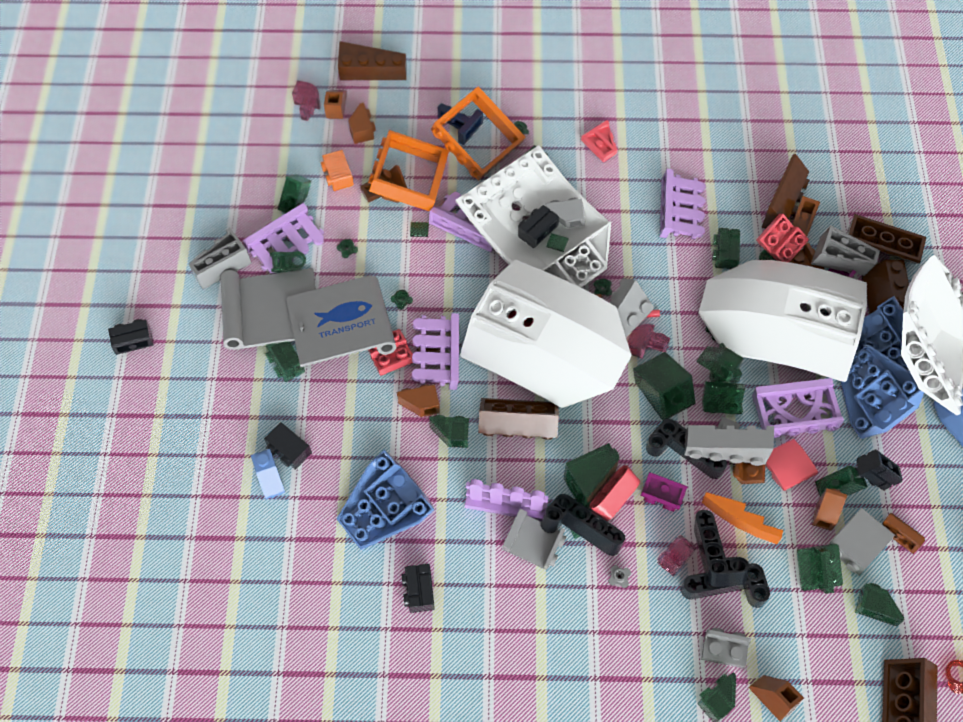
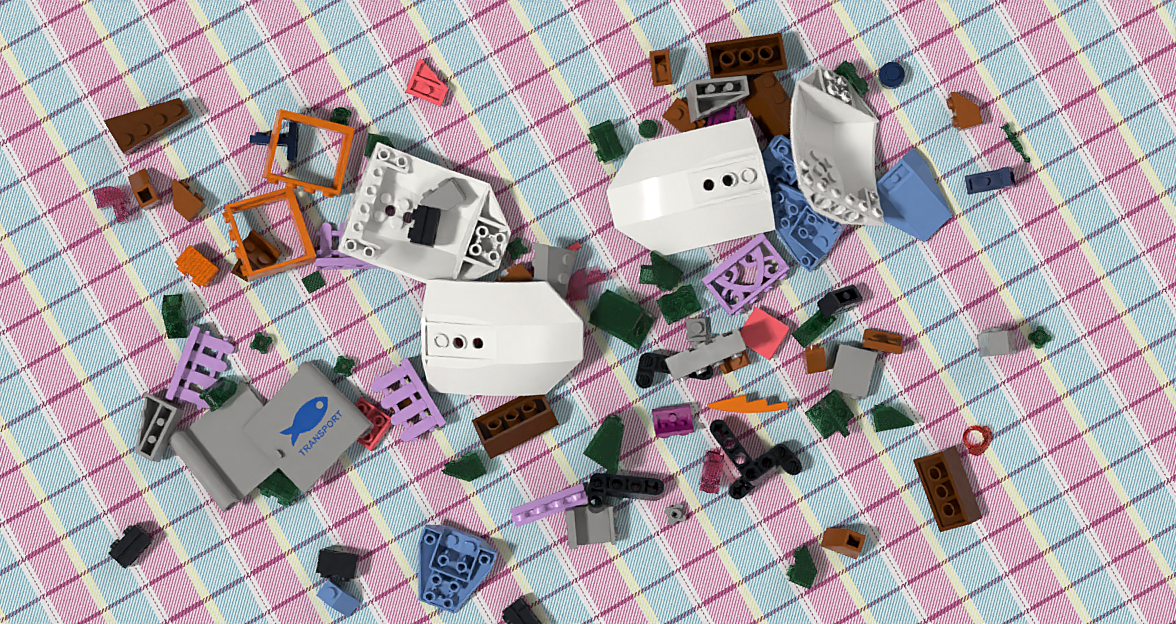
camera: 30 degrees left, 25 degrees up
dark orange slope [397,384,440,417] -> none
clear green piece [546,233,569,252] -> none
coral beam [590,465,640,521] -> none
lavender fence [660,169,706,240] -> none
light grey bracket [701,628,751,669] -> none
coral slope [756,214,809,262] -> none
reddish brown slope [762,153,810,229] -> none

